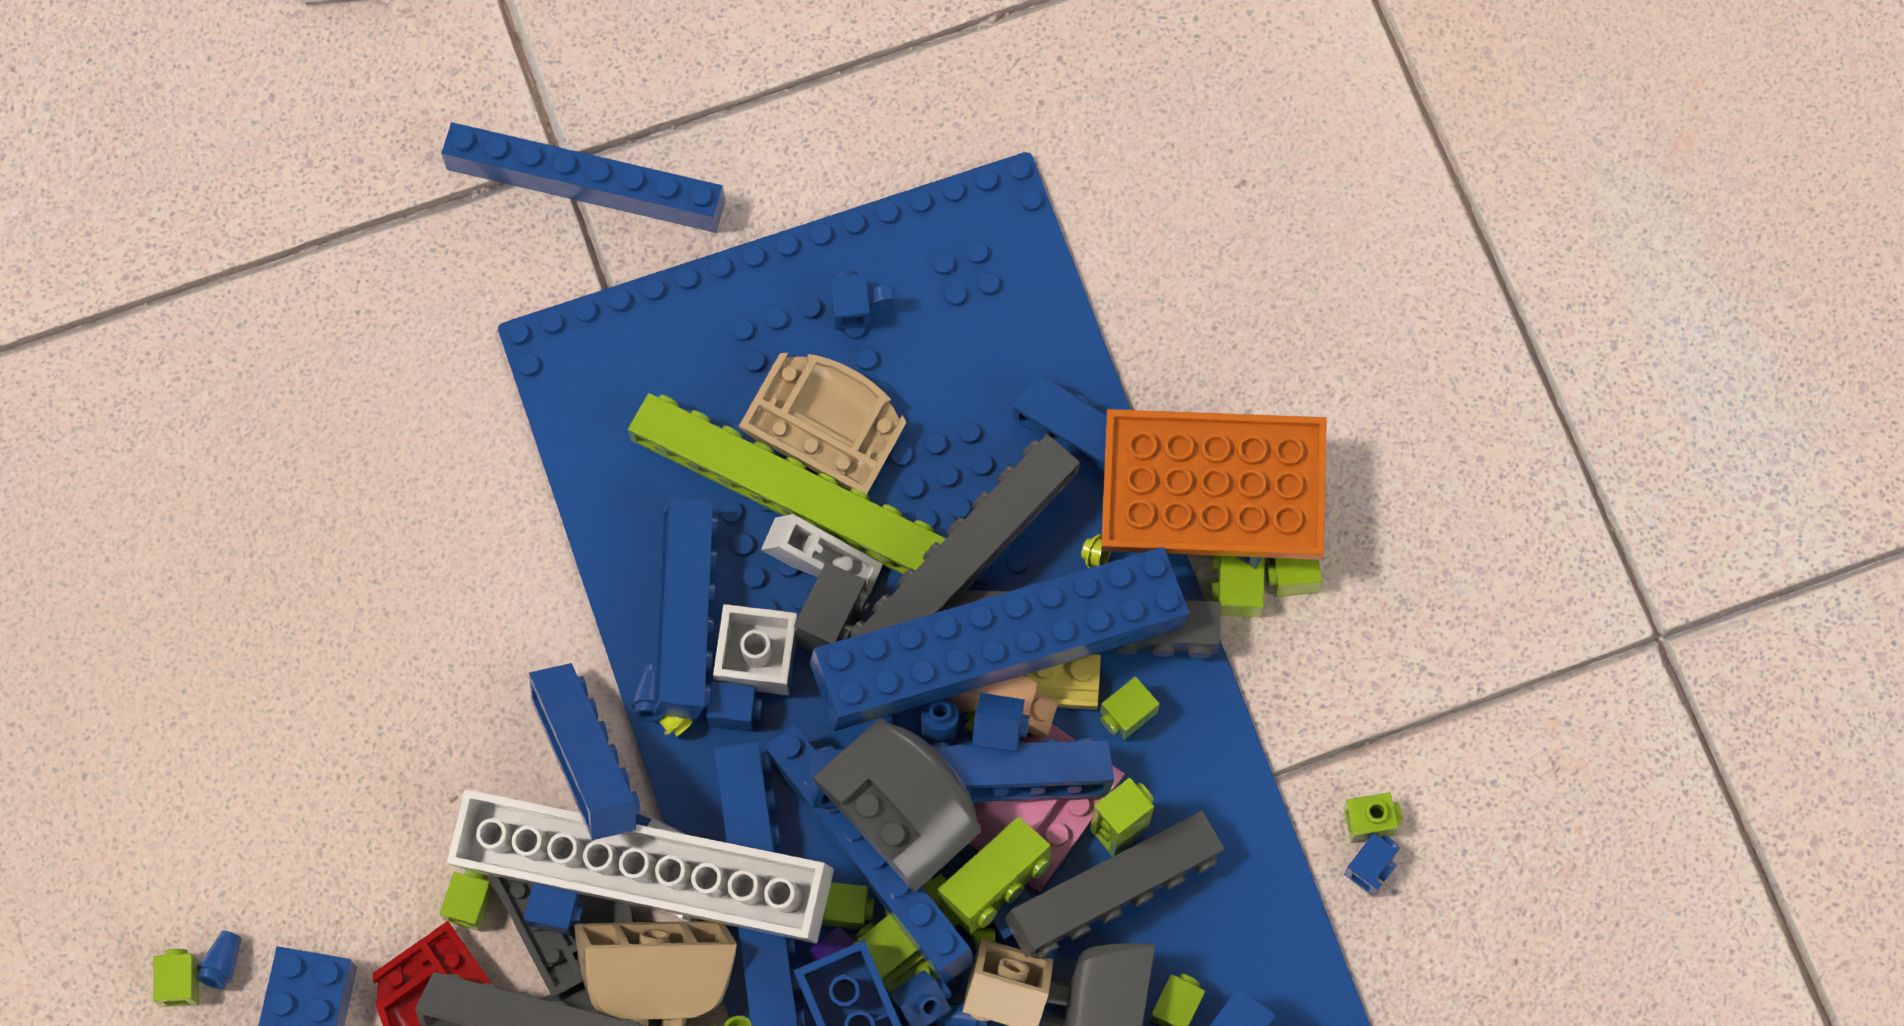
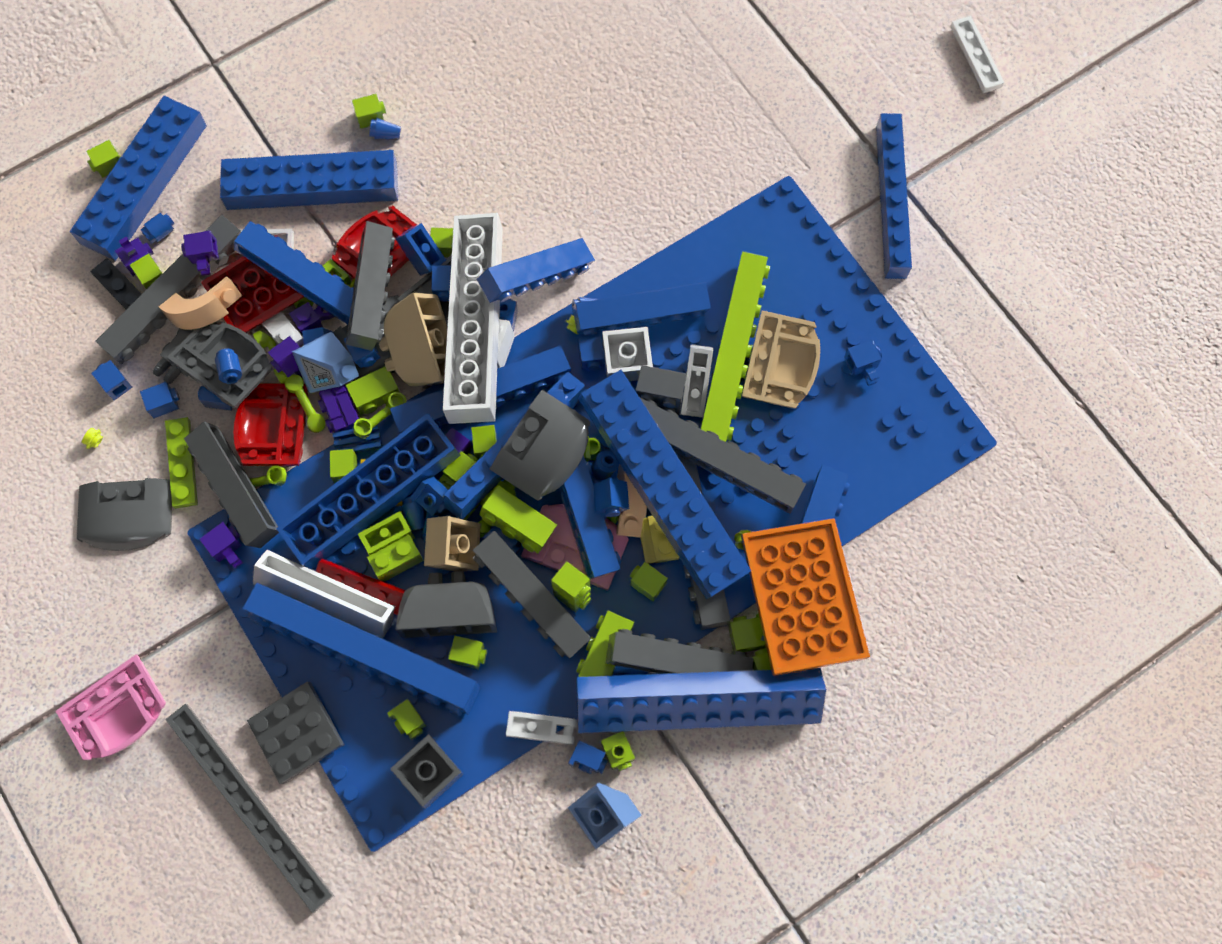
camera: 75 degrees right, 0 degrees up
none -> blue brick [395,223,446,276]
none -> white plate [506,711,577,745]
none -> medium blue slope [568,783,642,849]
none -> lime brick [576,611,634,677]
none -> blue brick [577,668,826,733]
none -> dark grey brick [605,629,753,674]

